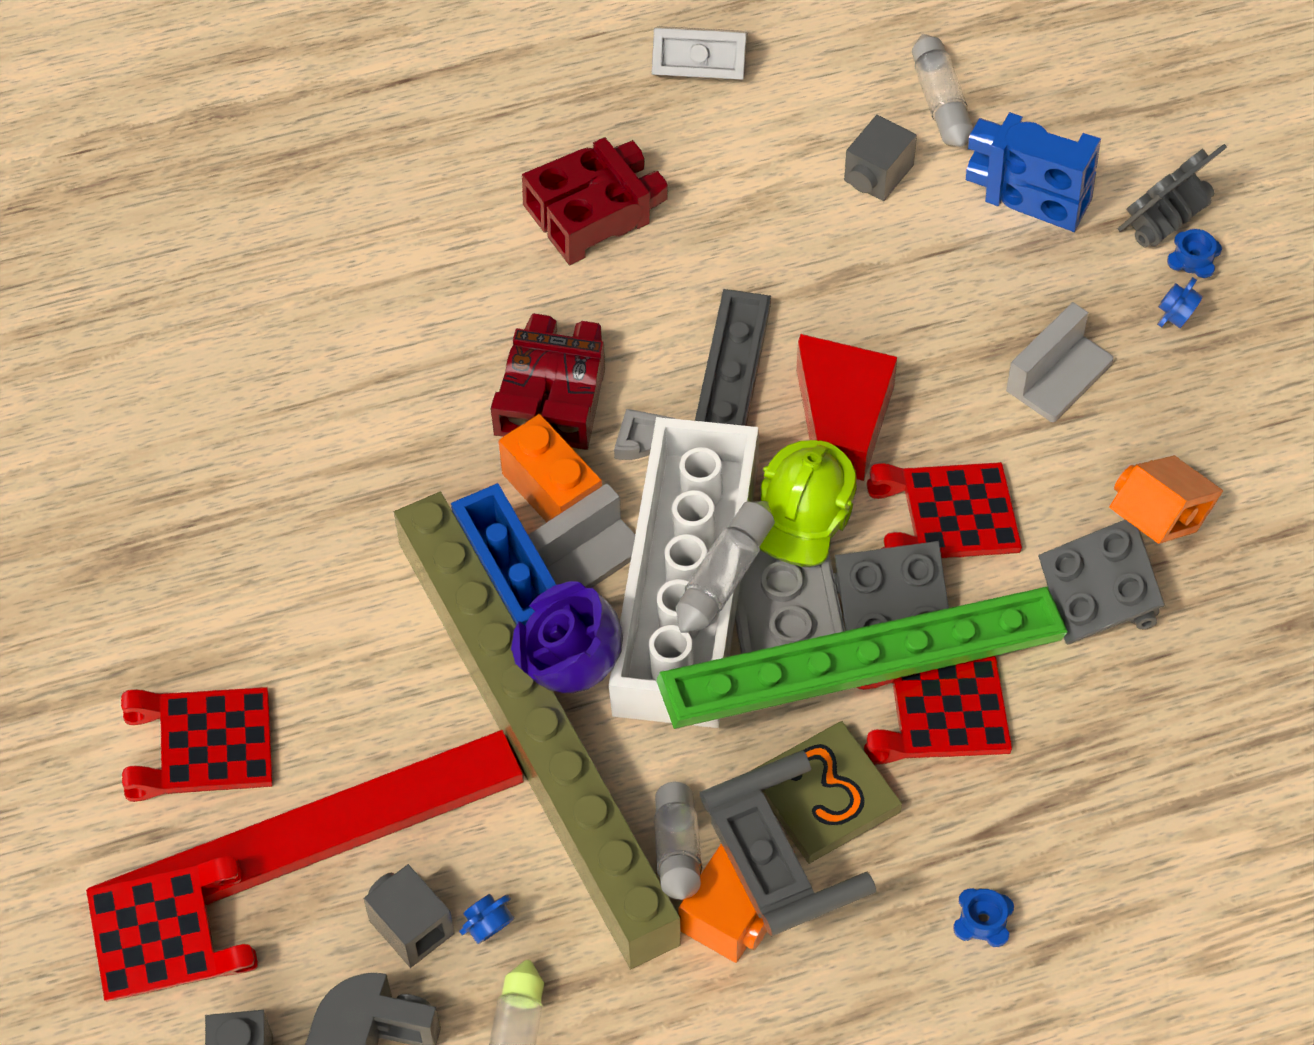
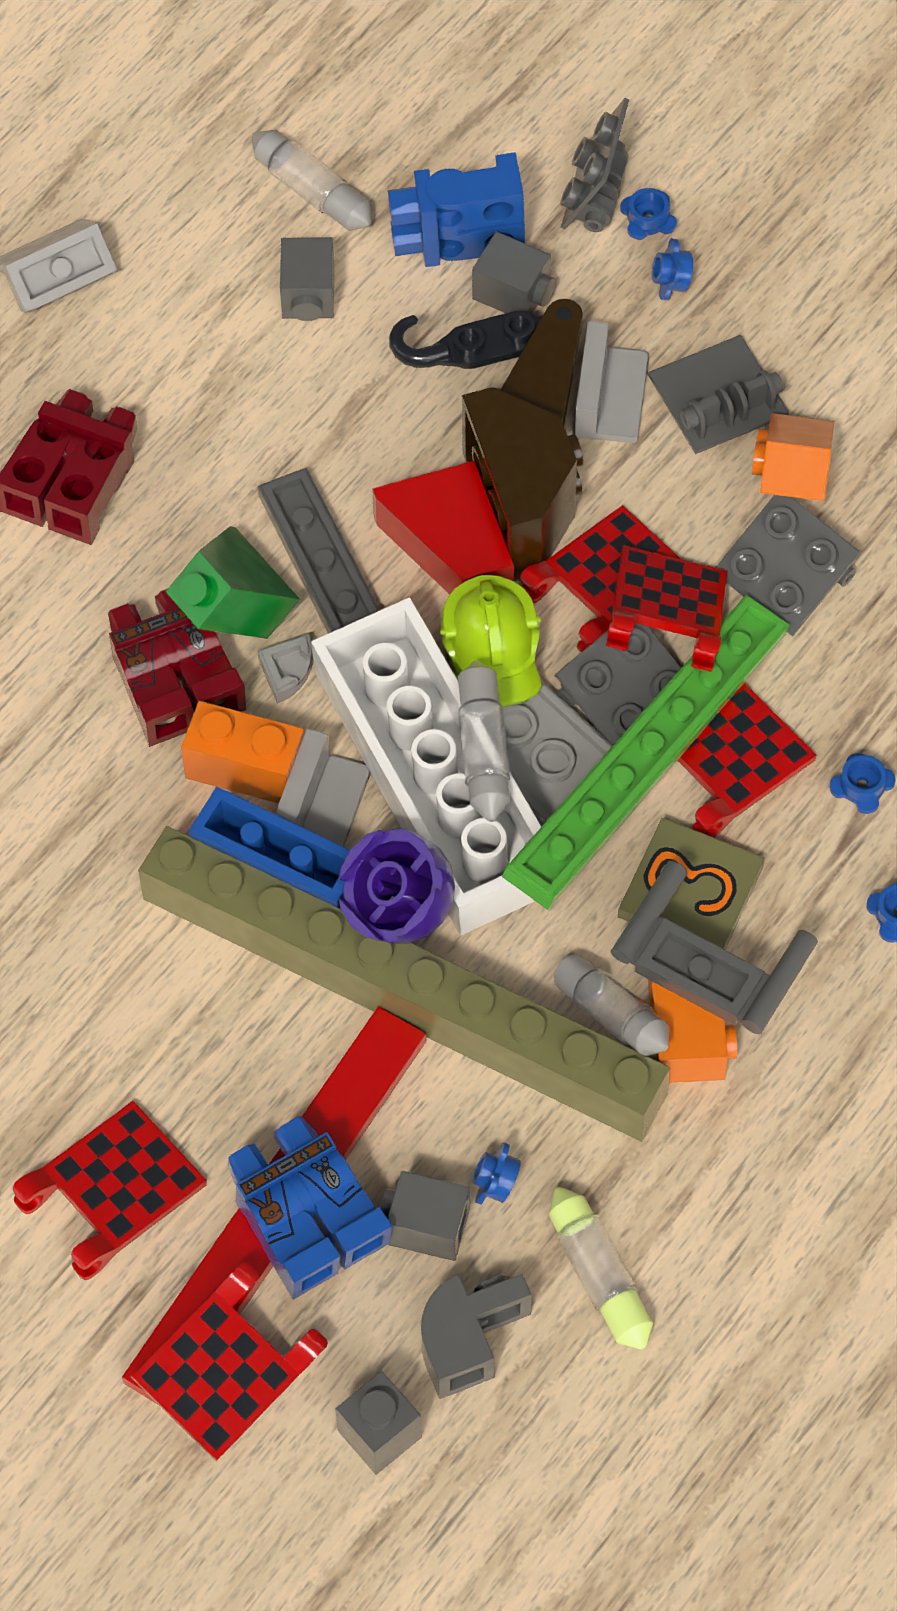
camera: 35 degrees left, 5 degrees up
none -> green slope [166,526,300,639]
none -> blue hips [228,1116,392,1300]
none -> dark brown slope [389,299,583,581]
none -> dark grey brick [472,232,555,314]
none -> red flag [605,545,727,672]
none -> dark grey hinge [648,335,789,454]
none -> blue plate [829,753,895,814]

